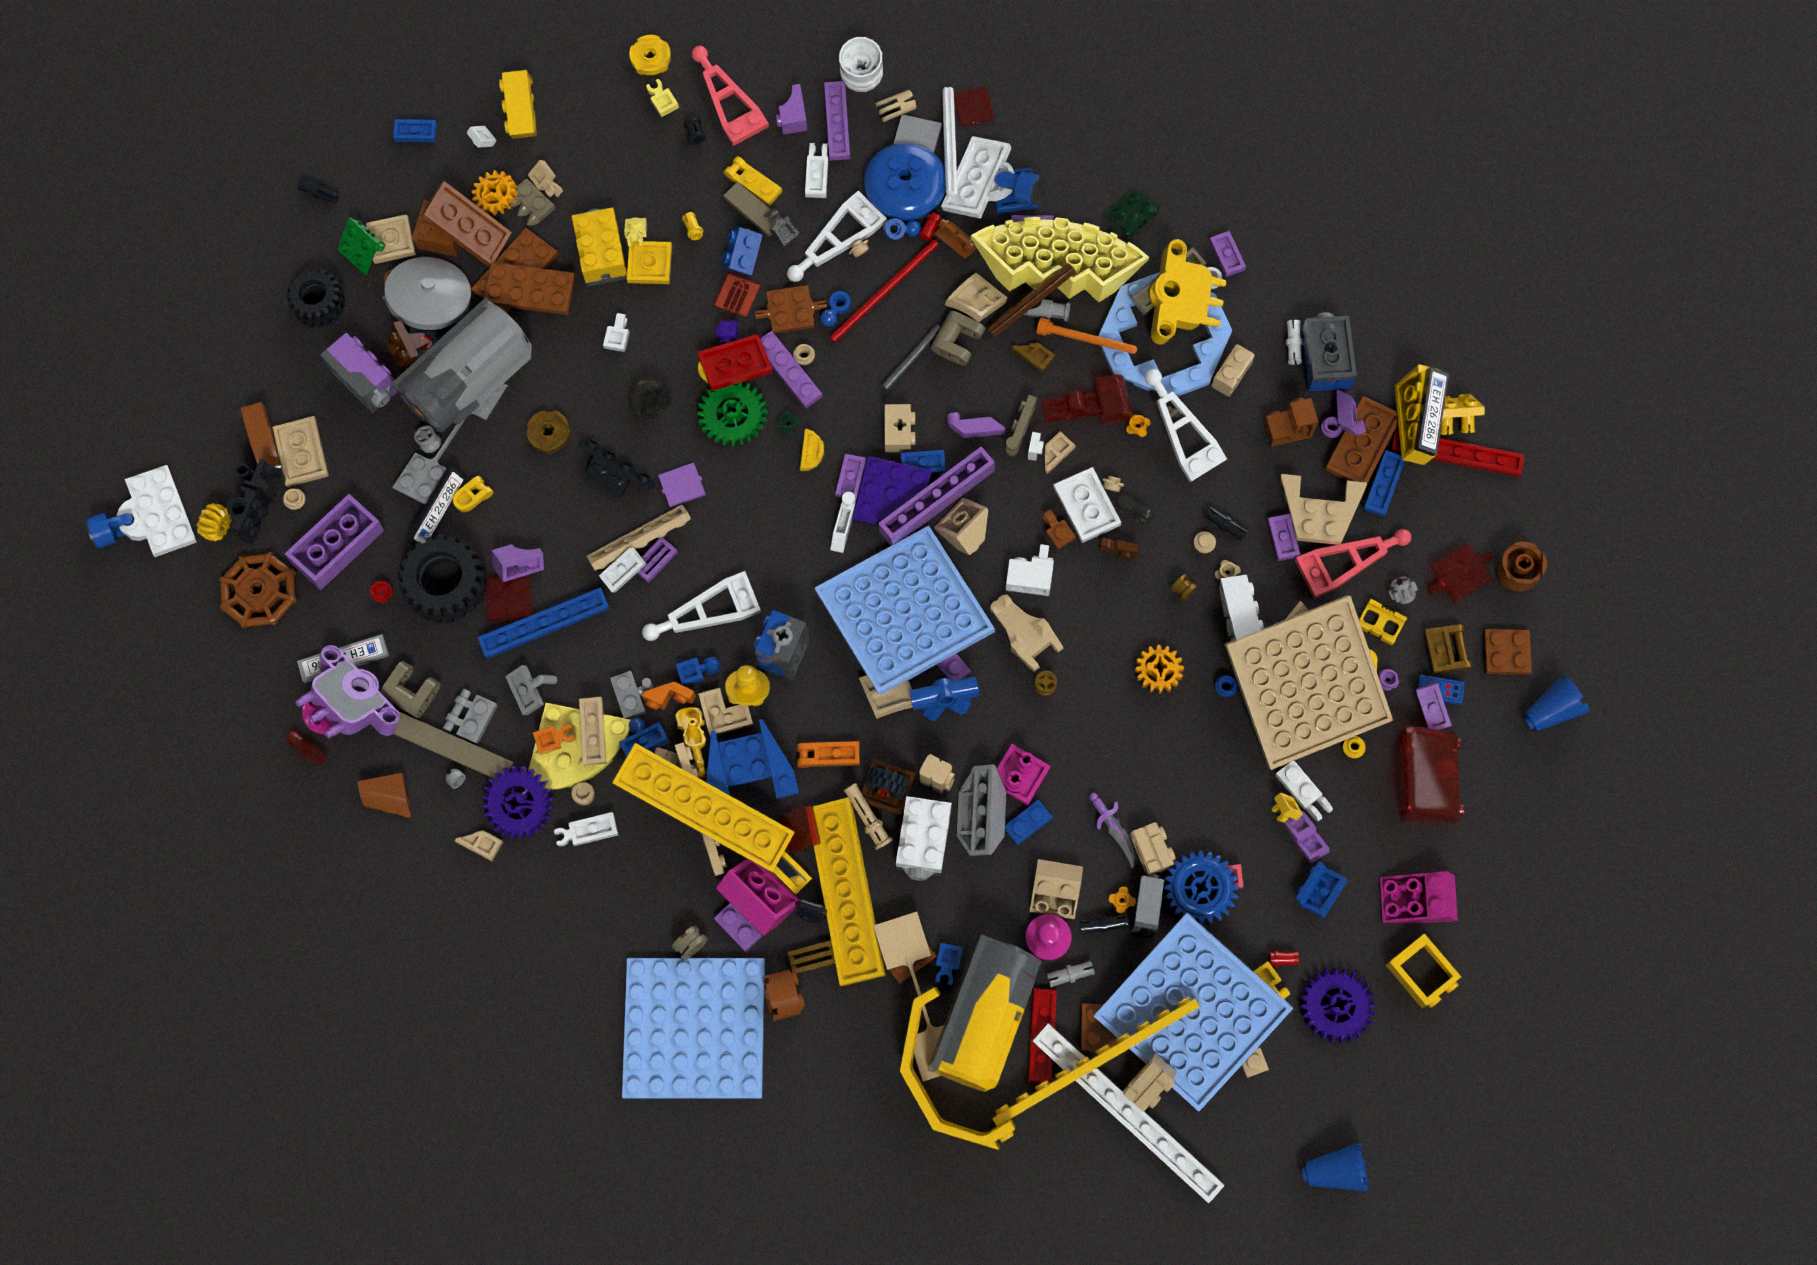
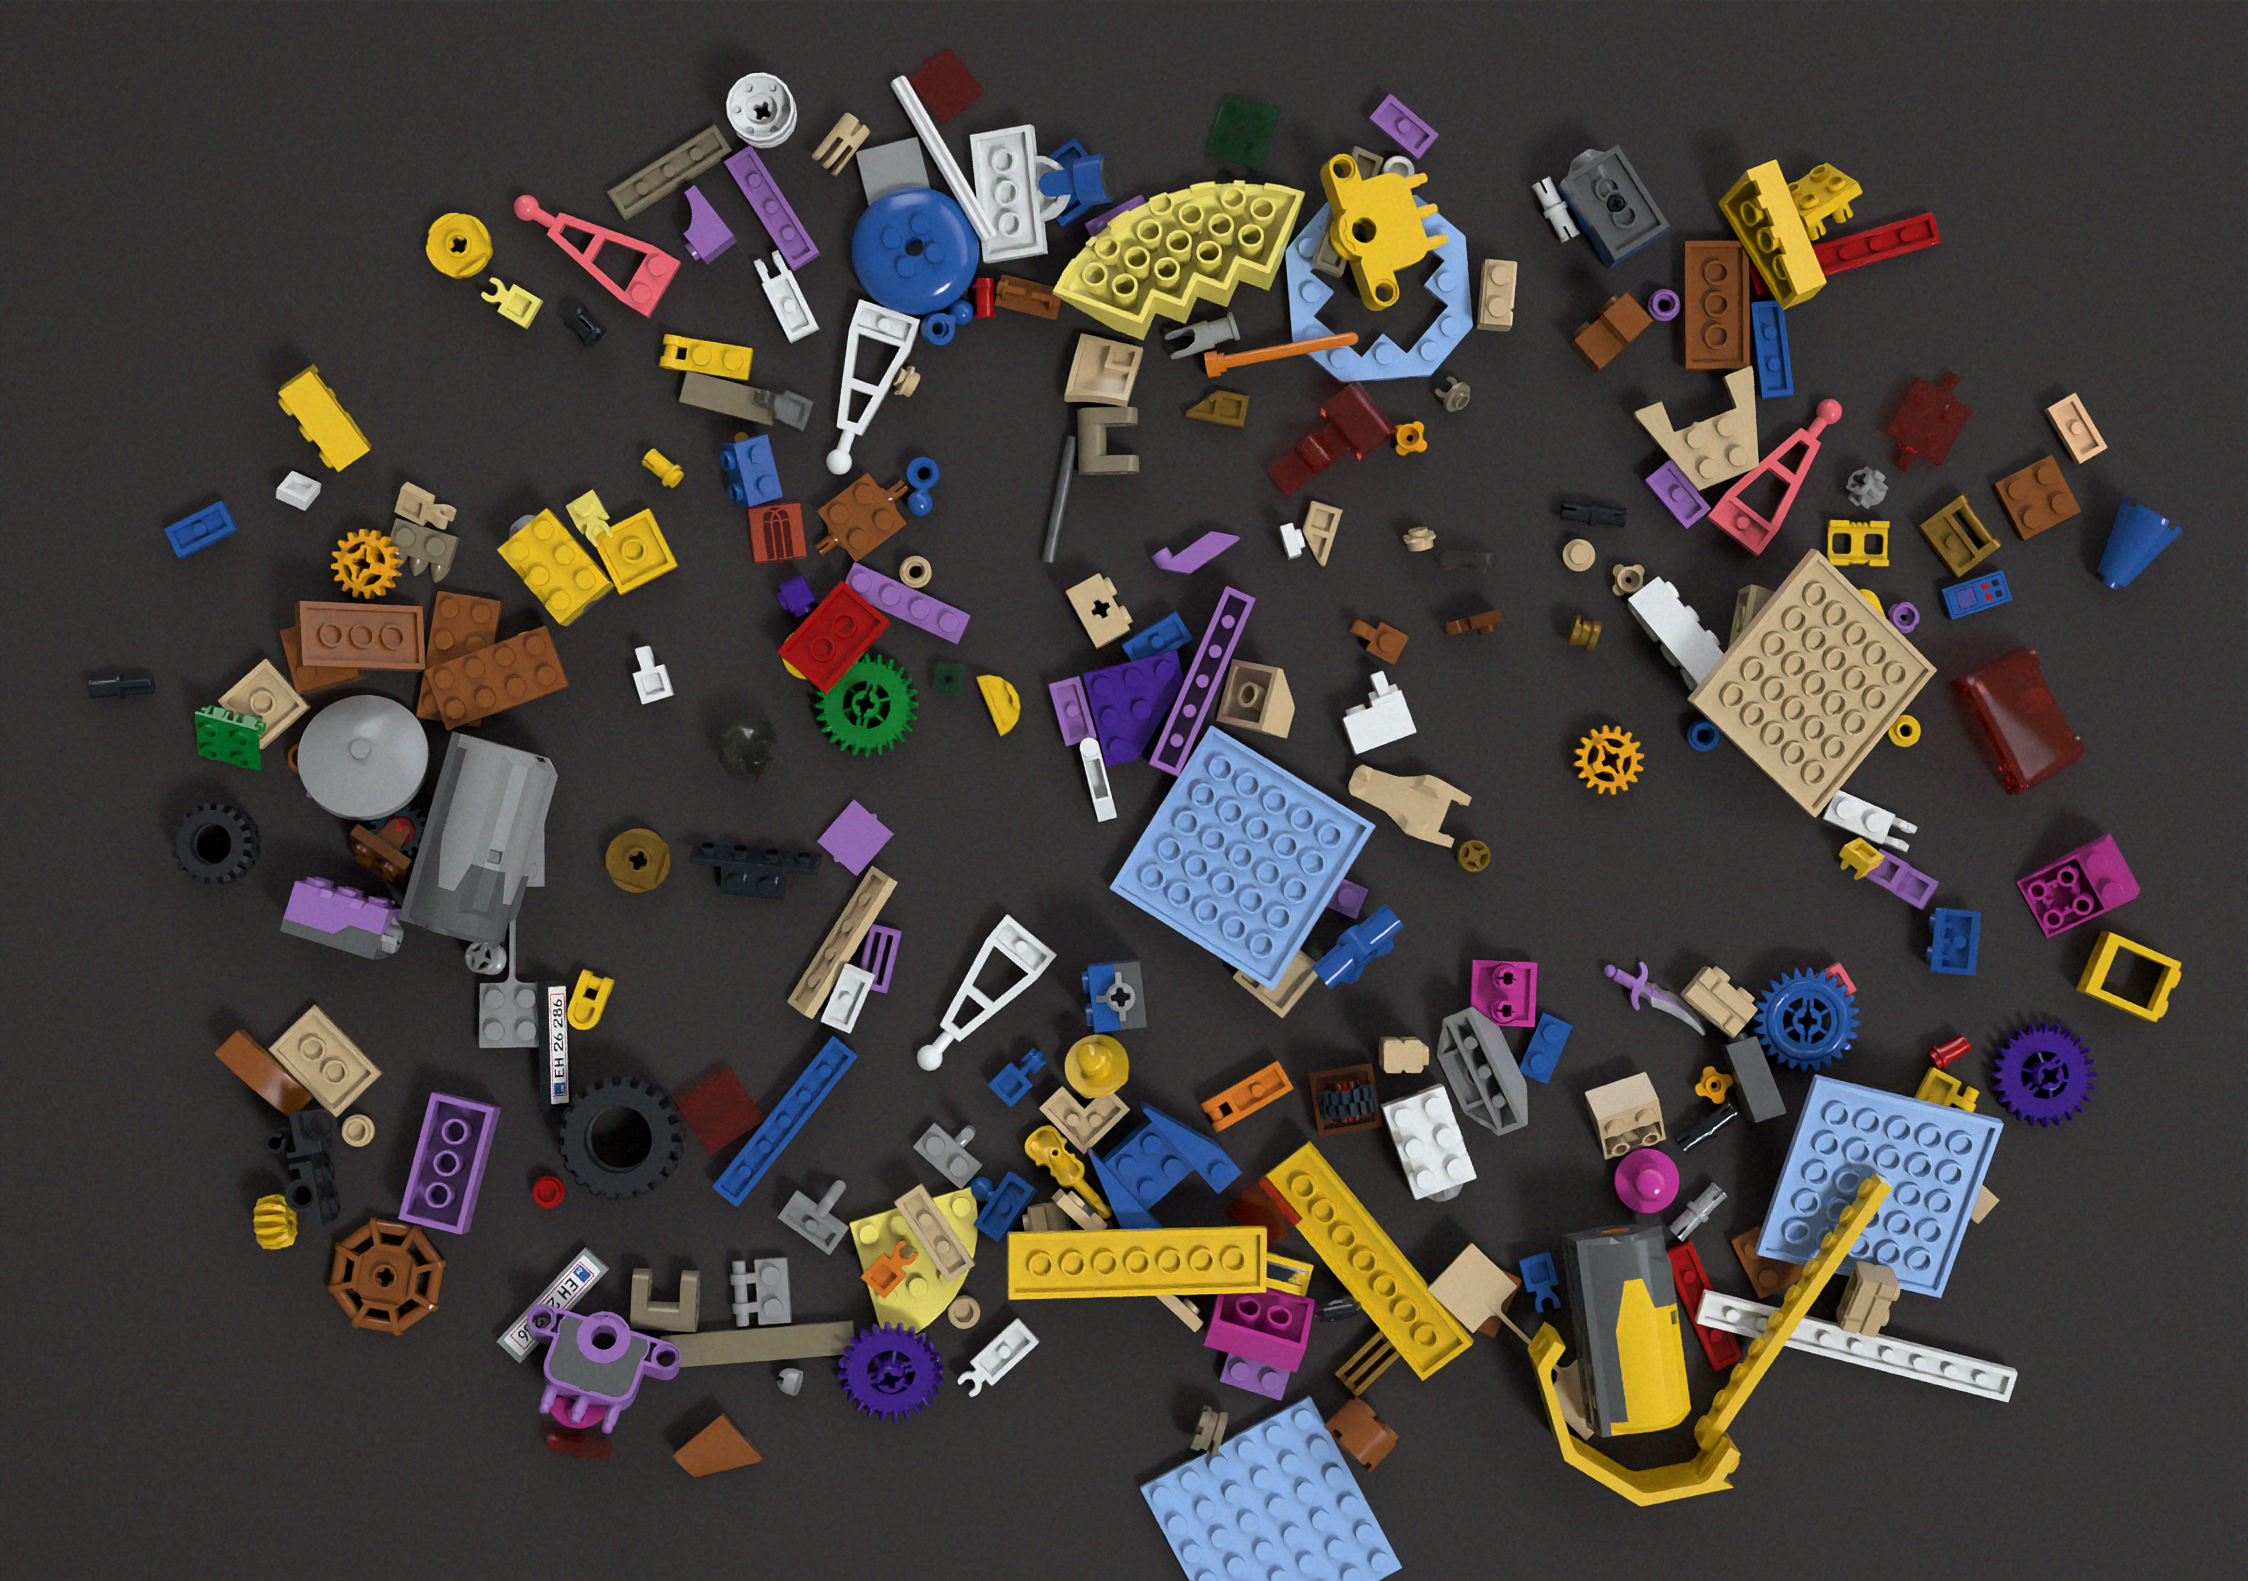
camera: 30 degrees left, 15 degrees up
white plate [85,465,197,557] -> none
tan tile [455,830,503,861] -> none
medium lavender arch [492,544,544,582] -> none
orange slope [642,682,696,710] -> none
red piece [829,239,939,343] -> none
tan pin [844,783,893,850] -> none
reddish brown axle [987,263,1076,337] -> none
dark tan plate [1005,395,1037,456] -> none
white plate [1053,467,1121,543] -> none
white plate [1145,369,1227,482] -> none
blue cone [1302,1143,1369,1192] -> none
medium lavender piece [1337,390,1366,436] -> none
tile [1414,367,1449,456] -> none
medium lavender plate [1415,683,1452,733] -> none
dark orange brick [1496,542,1547,592] -> none
none -> dark tan tile [607,124,733,221]
none -> light nougat plate [2044,393,2108,465]

